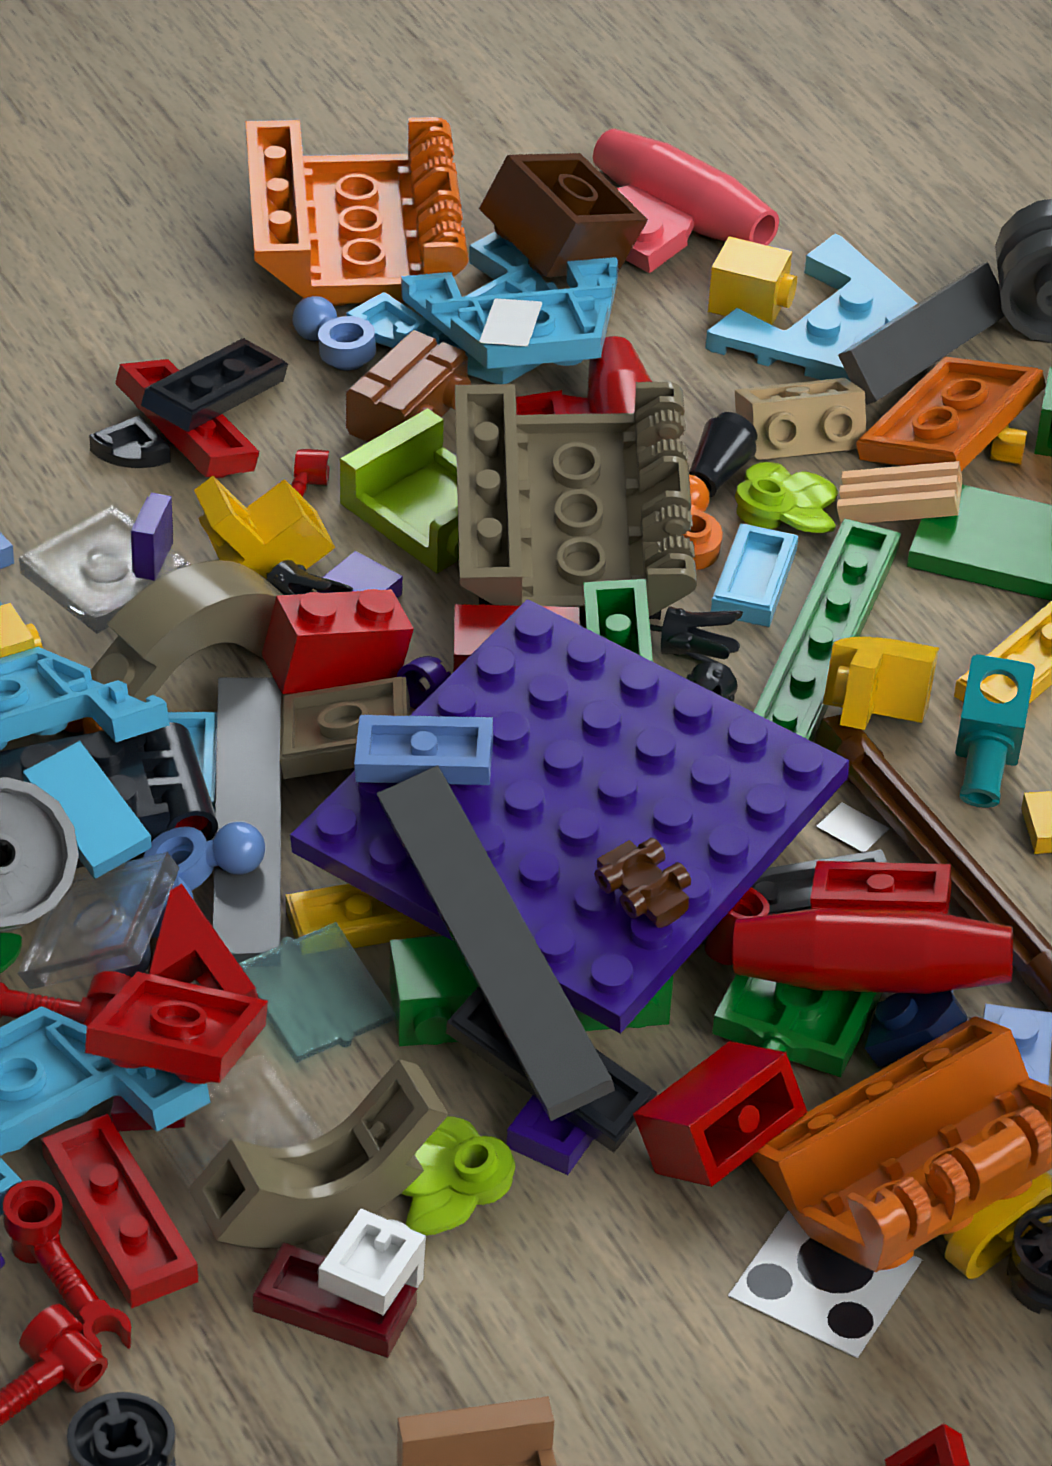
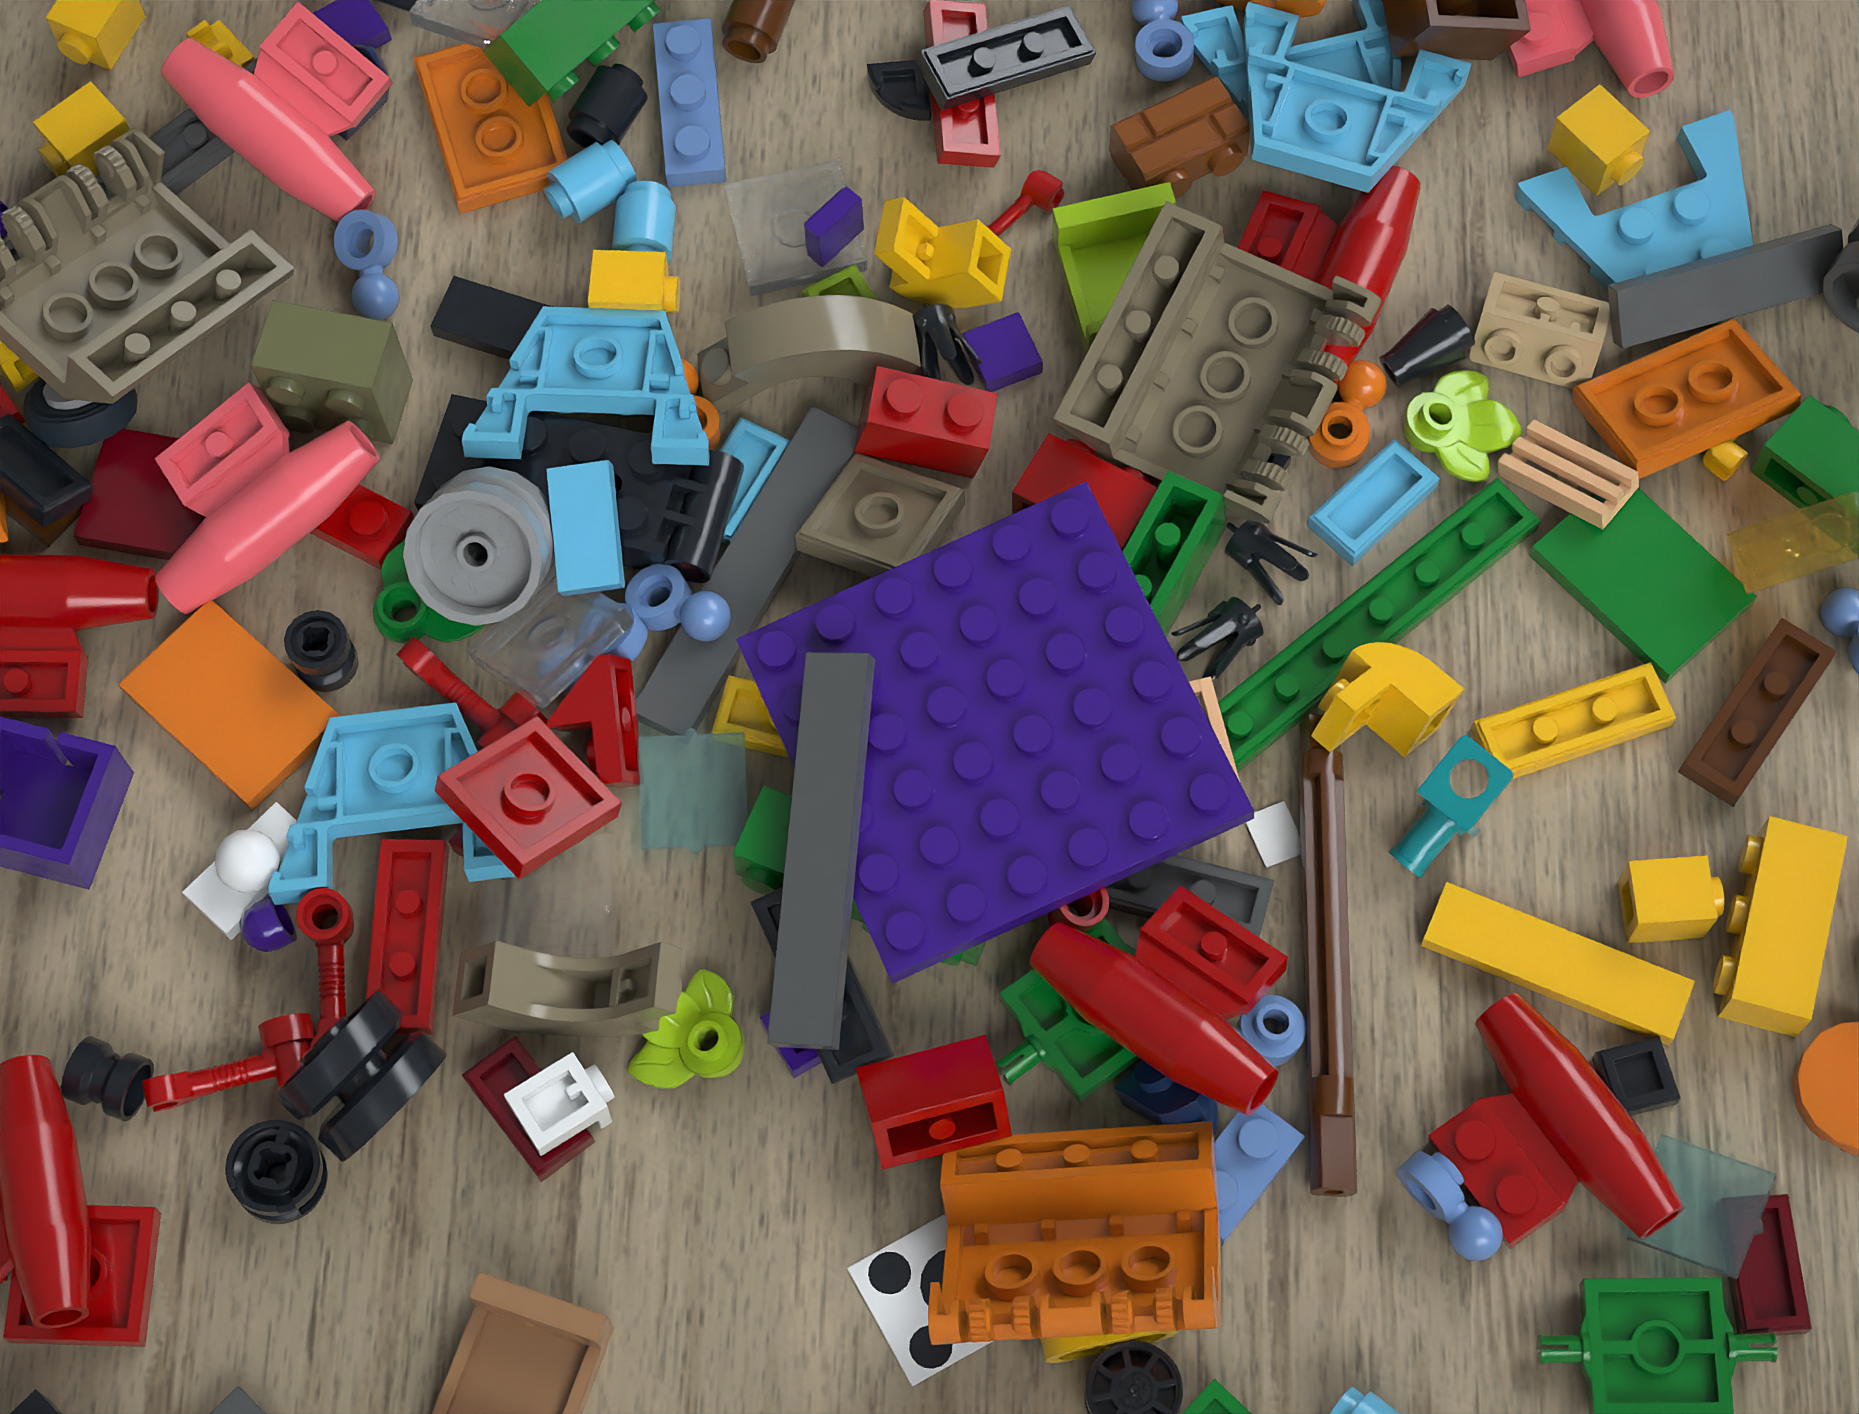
camera: 35 degrees right, 25 degrees up
medium blue plate [354,715,493,785] -> none
dark purple hinge [397,656,451,709] -> none
white sticker [479,298,542,346] -> none
reddish brown piece [594,837,691,928] -> none
none -> black wheel [274,989,446,1162]

